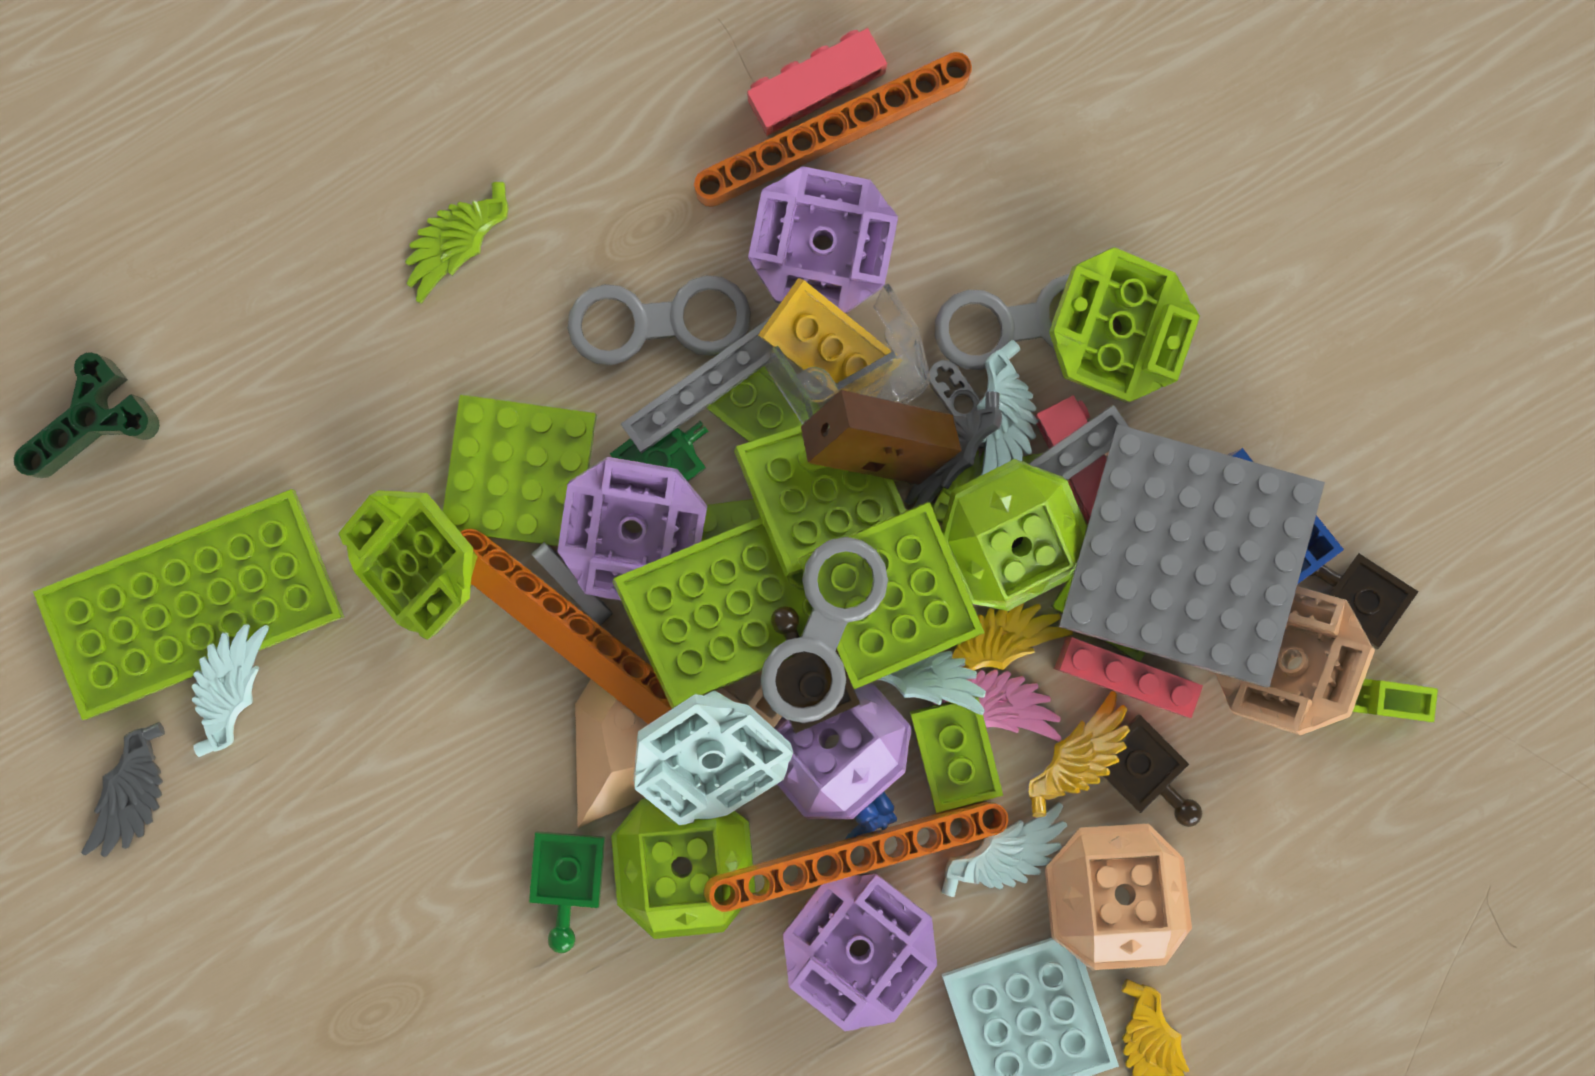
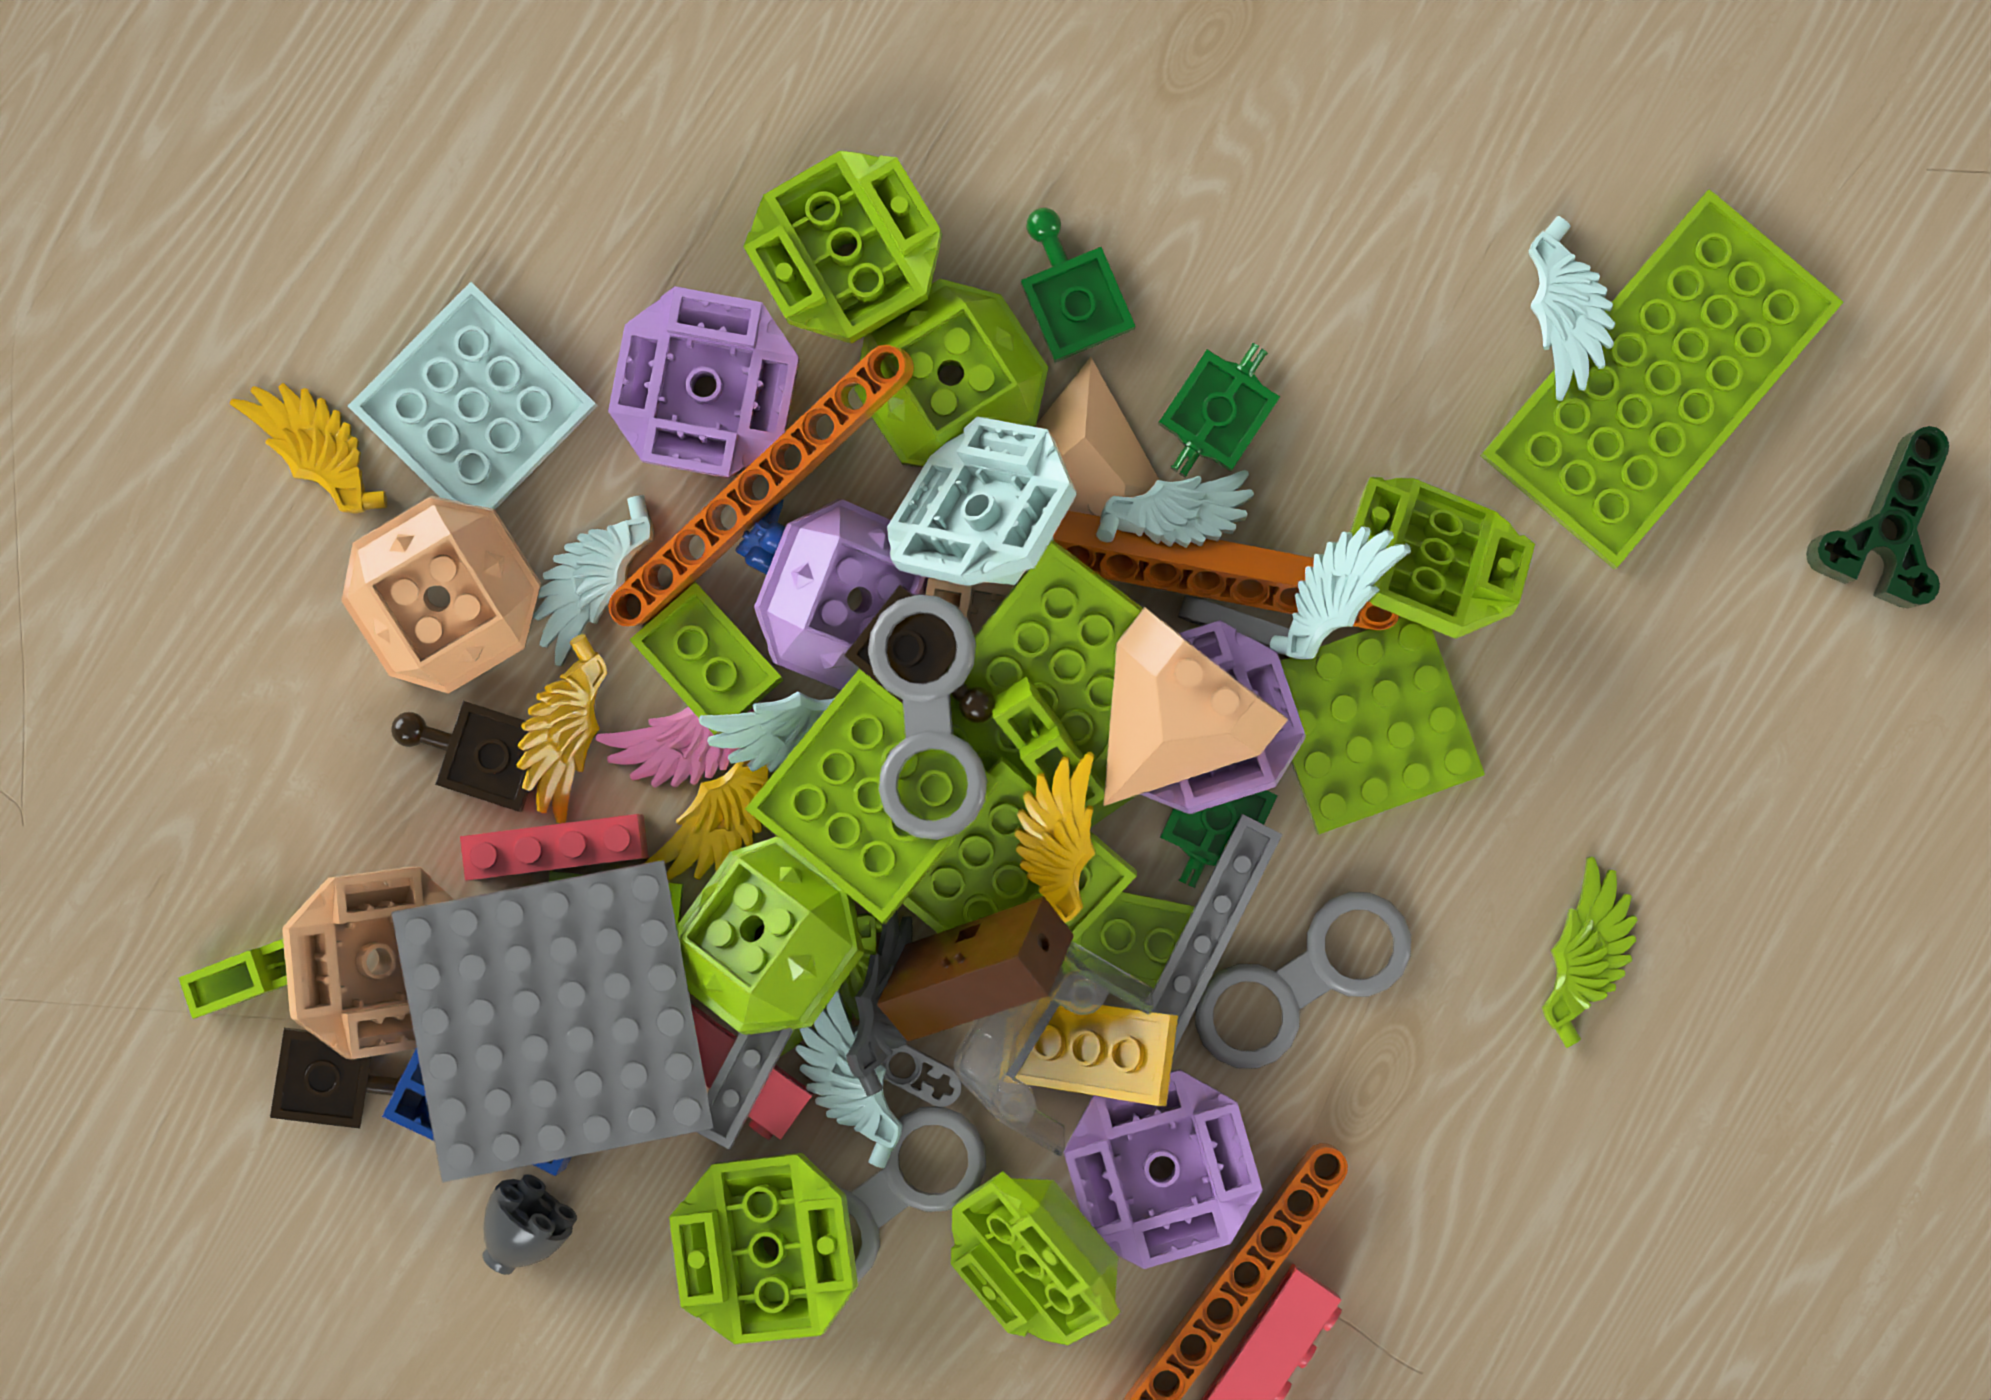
camera: 165 degrees right, 0 degrees up
dark grey animal [81,722,165,857] -> none
none -> dark grey piece [482,1174,577,1275]
none -> lime piece [743,151,943,344]
none -> lime piece [951,1171,1121,1346]
none -> lime slope [992,677,1105,808]
none -> yellow animal [1014,752,1095,923]
none -> light aqua animal [1096,470,1254,548]
none -> light nougat wedge [1103,607,1288,806]
none -> green plate [1158,343,1280,477]
none -> light aqua animal [1270,527,1410,659]

